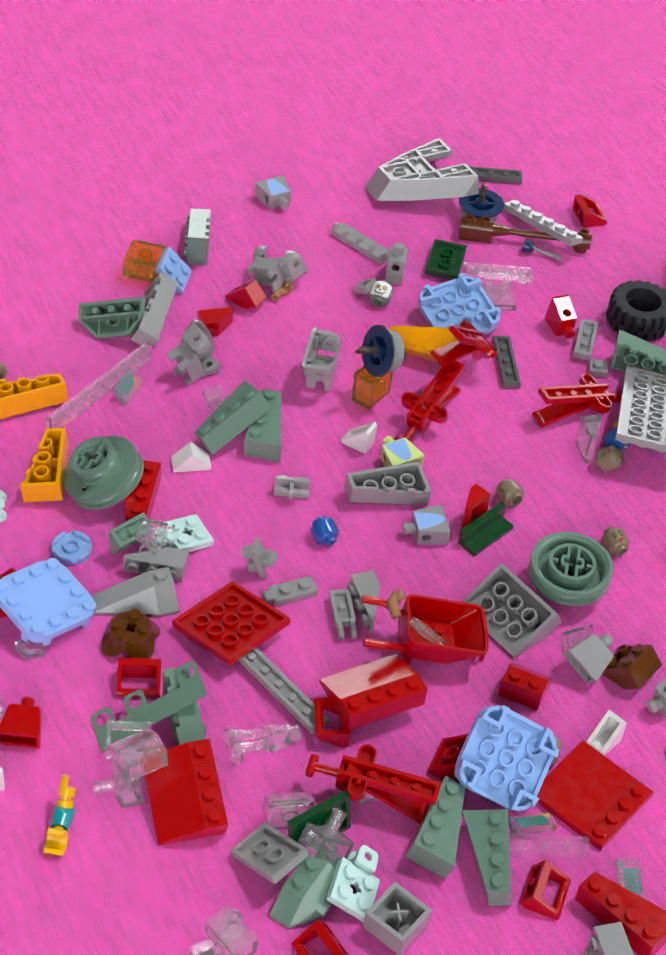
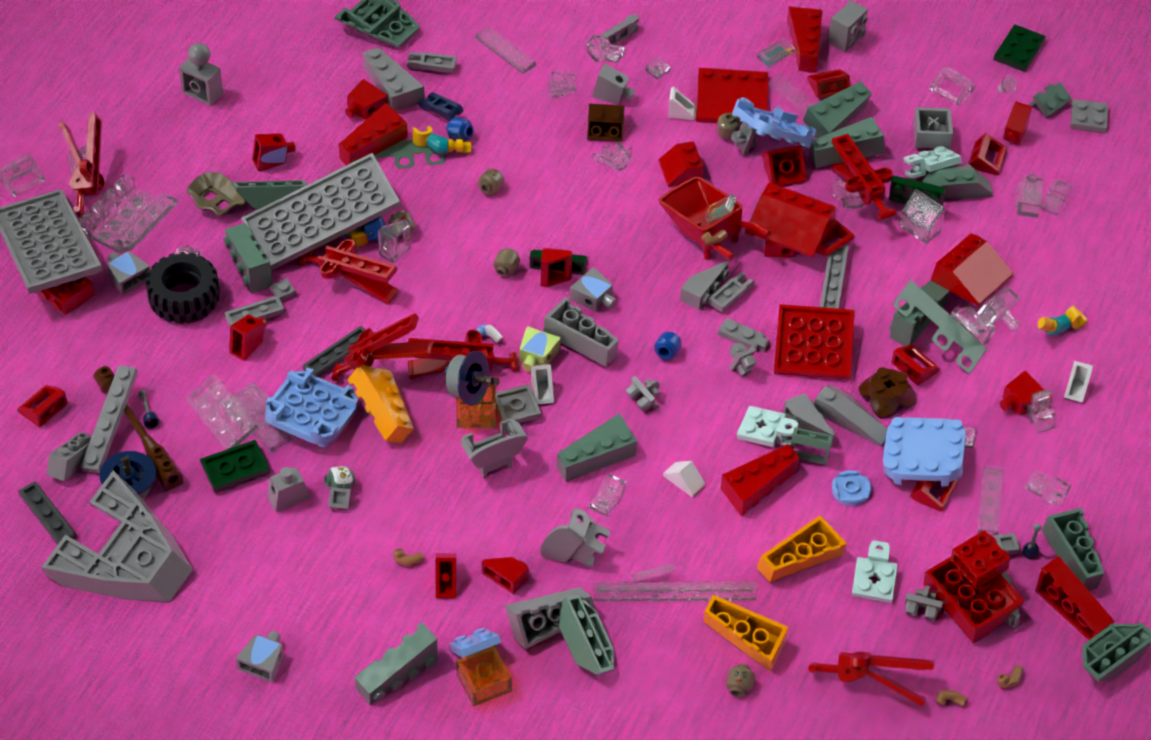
camera: 125 degrees left, 5 degrees up
sand green wheel [63,436,144,510] -> none
clear slope [107,728,168,783] -> none
clear piece [134,518,175,555] -> none
sand green wedge [194,380,271,455] -> none
clear piece [224,724,302,766] -> none
light grey plate [230,822,309,884] -> none
light grey piece [247,245,308,292] -> none
clear brick [297,808,355,862] -> none
light grey hinge [331,222,390,265] -> none
light grey slope [462,563,562,658] -> none
clear tile [508,812,557,835] -> none
sand green wheel [528,532,613,606] -> none
light grey torso [562,633,614,684] -> none
none -> light grey slope [47,432,91,481]
none -> white arm [476,325,503,343]
none -> light grey plate [492,384,541,423]

